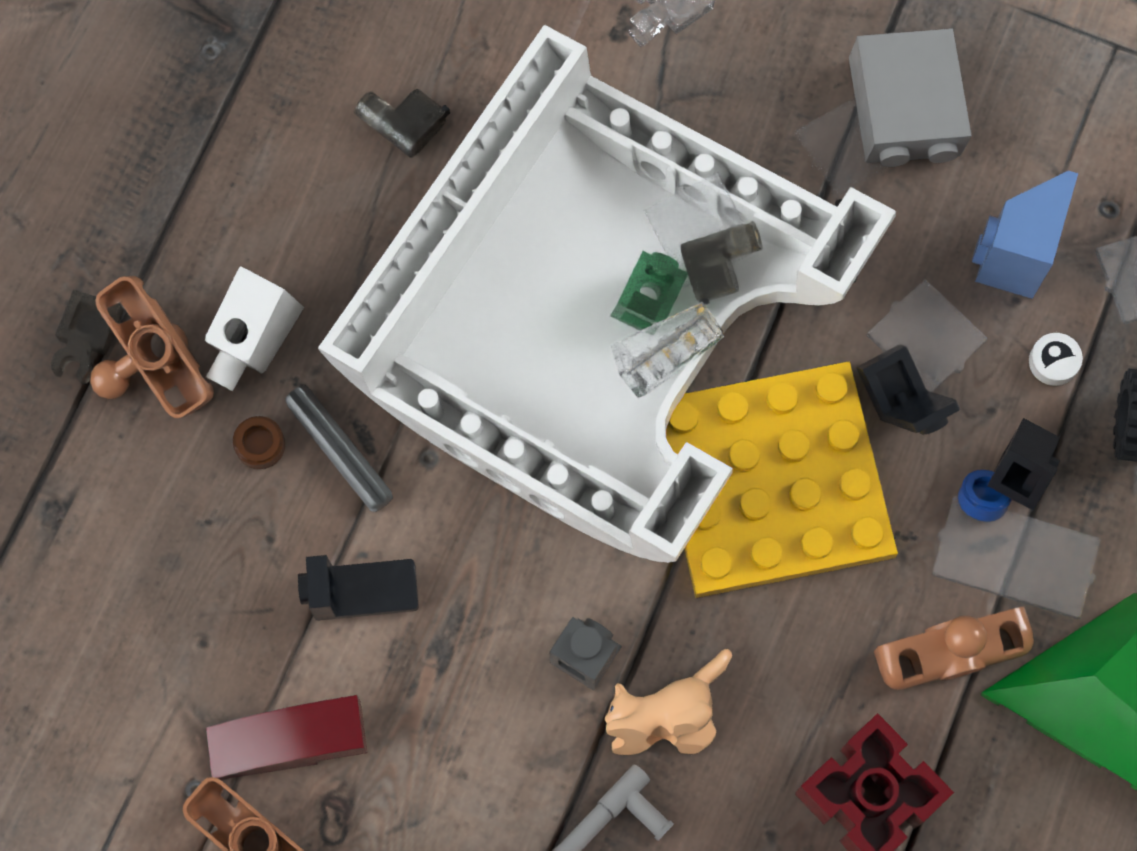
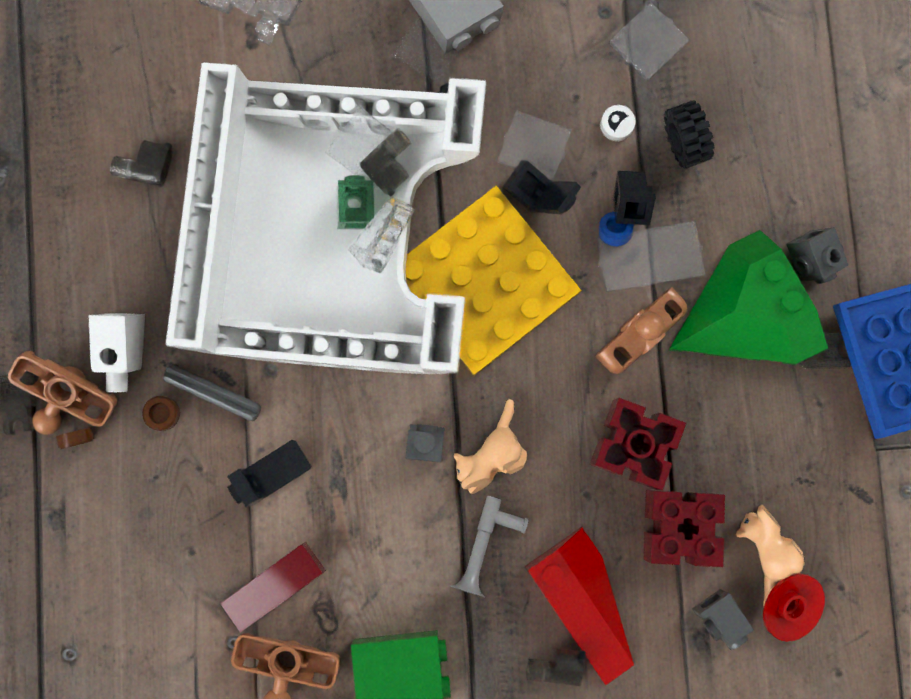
camera: 30 degrees left, 10 degrees up
medium blue slope [972,171,1078,299] -> none
none -> reddish brown tile [56,427,94,449]

